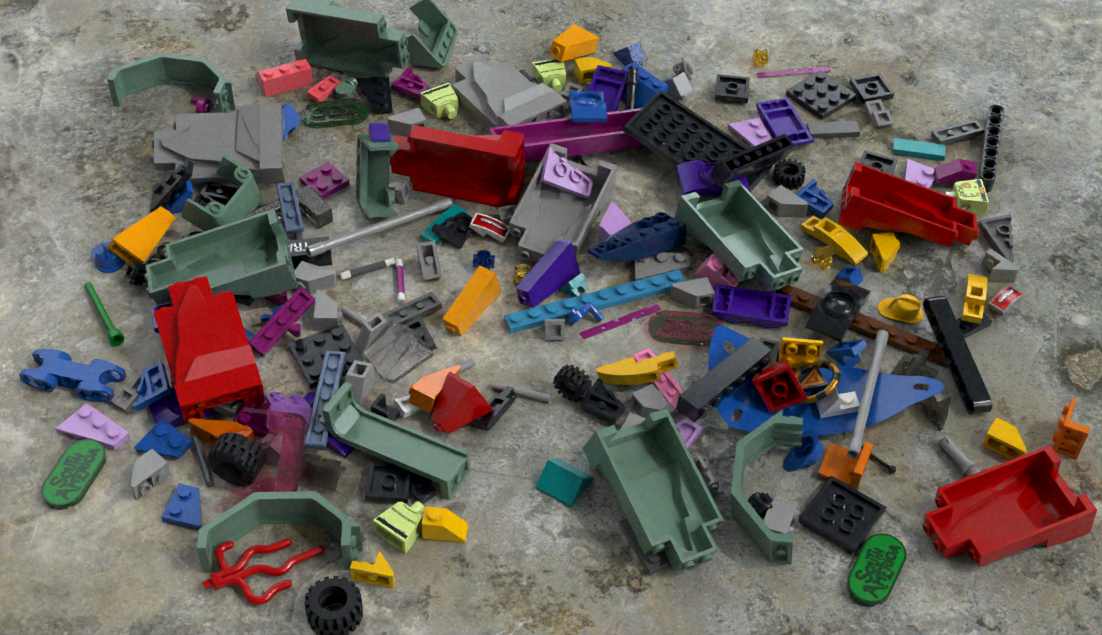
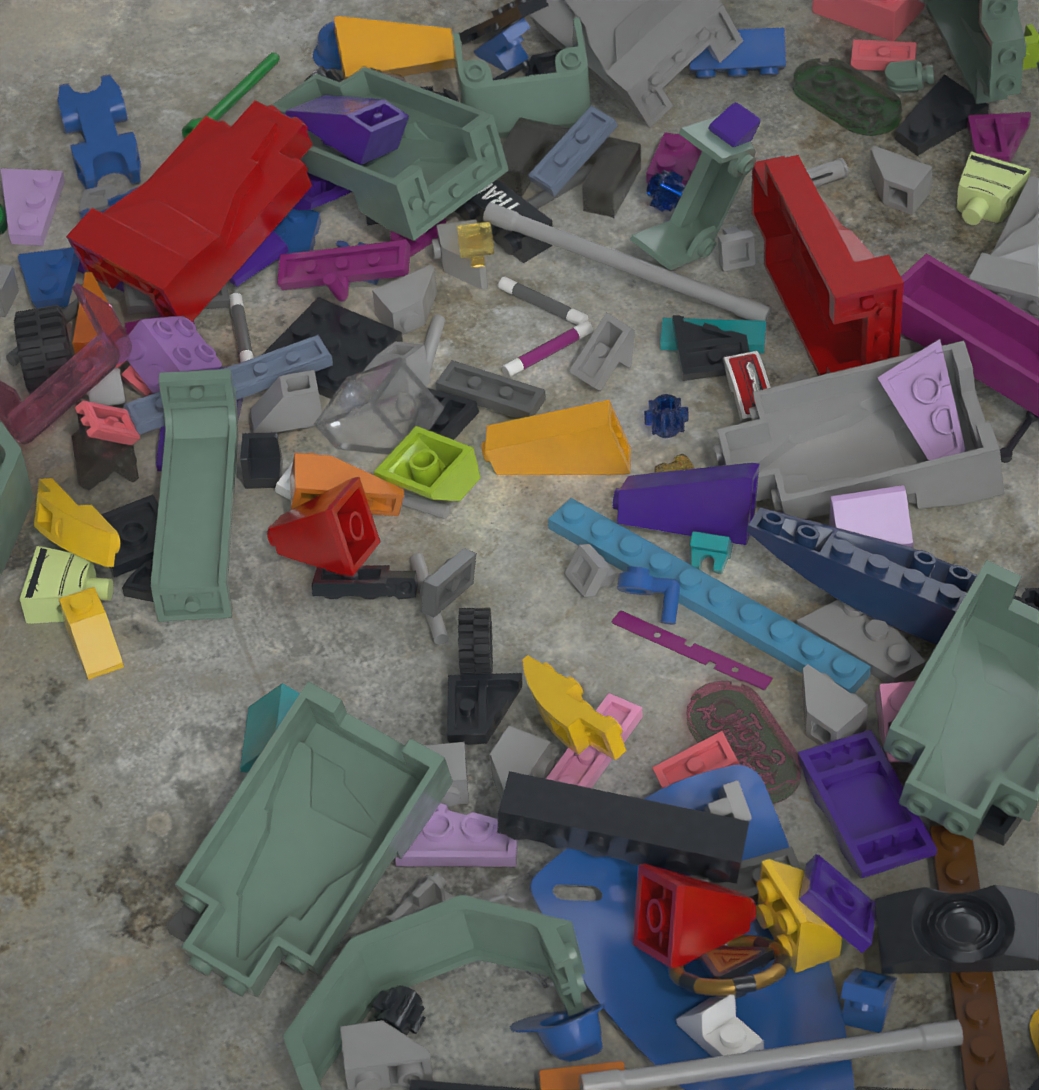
camera: 65 degrees right, 0 degrees up
none -> yellow slope [34,478,120,567]
none -> coral tile [74,400,140,446]
none -> dark grey bar [229,293,253,363]
none -> dark purple slope [285,95,409,165]
none -> lime slope [374,426,481,501]
none -> dark grey plate [420,548,477,617]
none -> clear yellow tile [457,222,494,267]
none -> clear blue gear [646,170,686,212]
none -> coral plate [652,731,740,788]
none -> light grey tile [703,780,752,821]
none -> dark purple tile [799,854,876,953]

